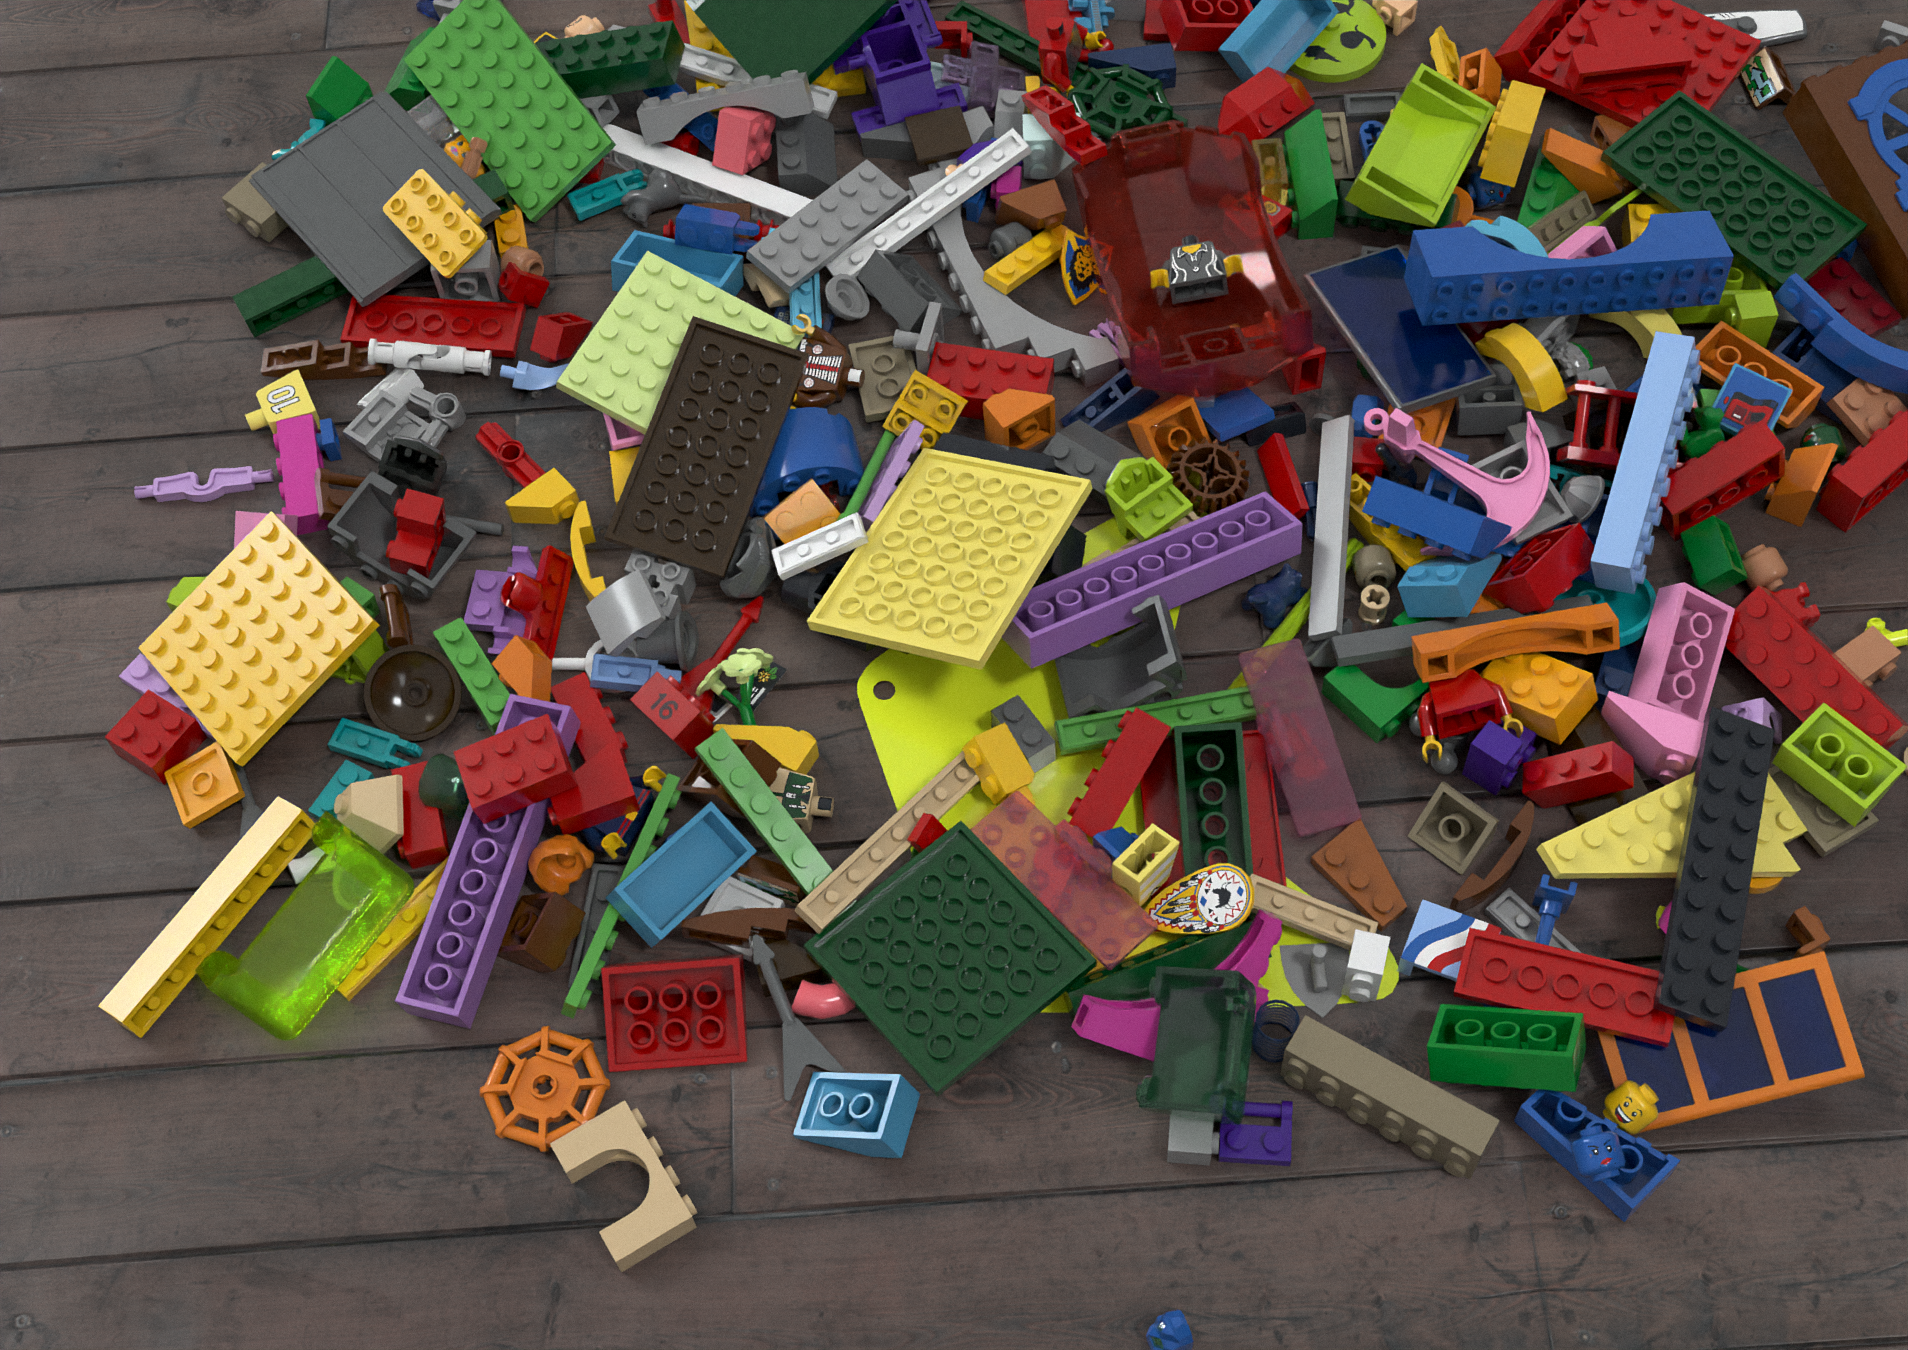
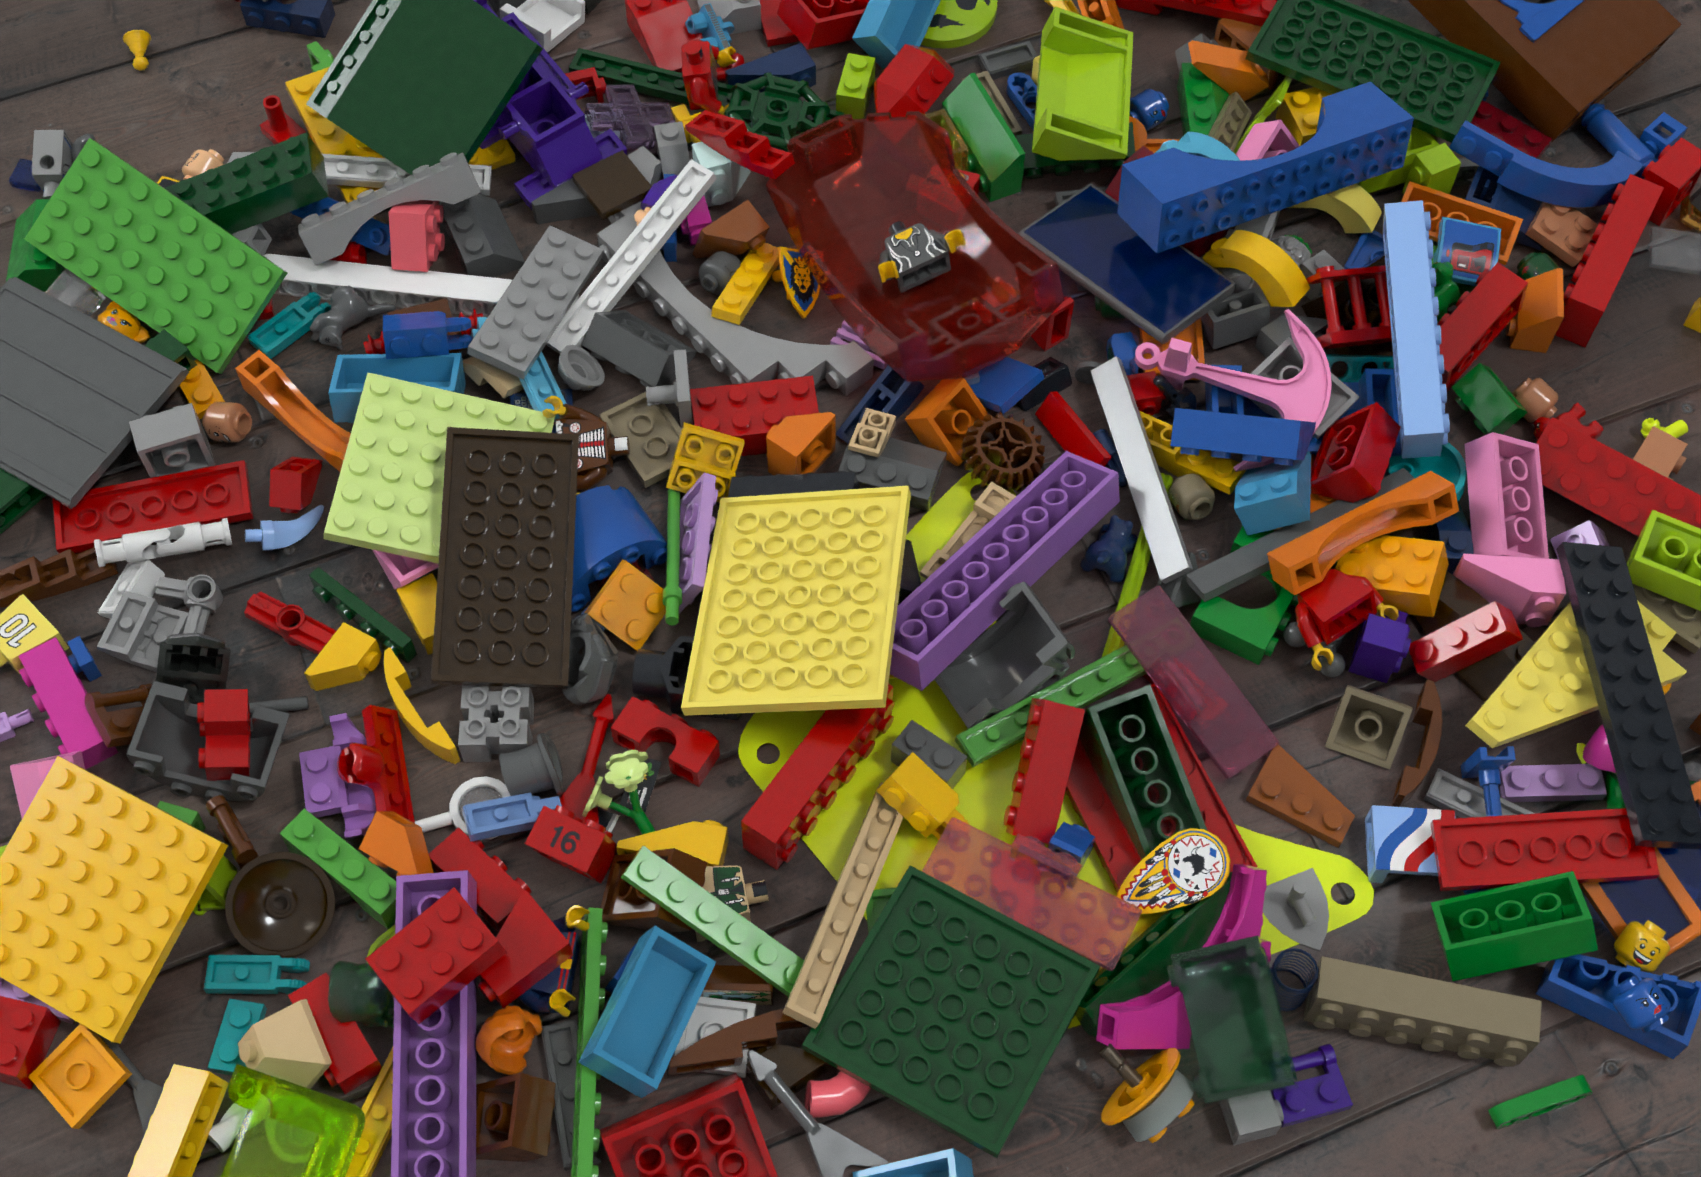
camera: 25 degrees left, 0 degrees up
yellow bracket [383,169,487,278] -> none
nougat axle [461,137,488,179] -> none
red bracket [498,262,550,308] -> none
light grey slope [586,569,666,657] -> none
white tile [771,512,869,580] -> none
red plate [907,813,948,853] -> none
lime piece [1104,456,1193,542] -> none
light yellow torso [1112,823,1180,906] -> none
tan tile [1249,874,1378,951] -> none
white brick [1341,929,1390,1002] -> none
tan bush [1358,584,1390,625] -> none
yellow brick [1478,80,1546,187] -> none
light grey piece [1560,475,1605,524] -> none
none -> orange arch [235,350,351,472]
none -> dark green plate [309,567,417,663]
none -> red arch [611,696,720,787]
none -> red brick [741,684,895,870]
none -> lime brick [836,53,876,122]
none -> tan slope [848,408,896,458]
none -> piece [1100,1043,1195,1143]
none -> green beam [1488,1075,1593,1129]
none -> lavender plate [1499,764,1607,802]

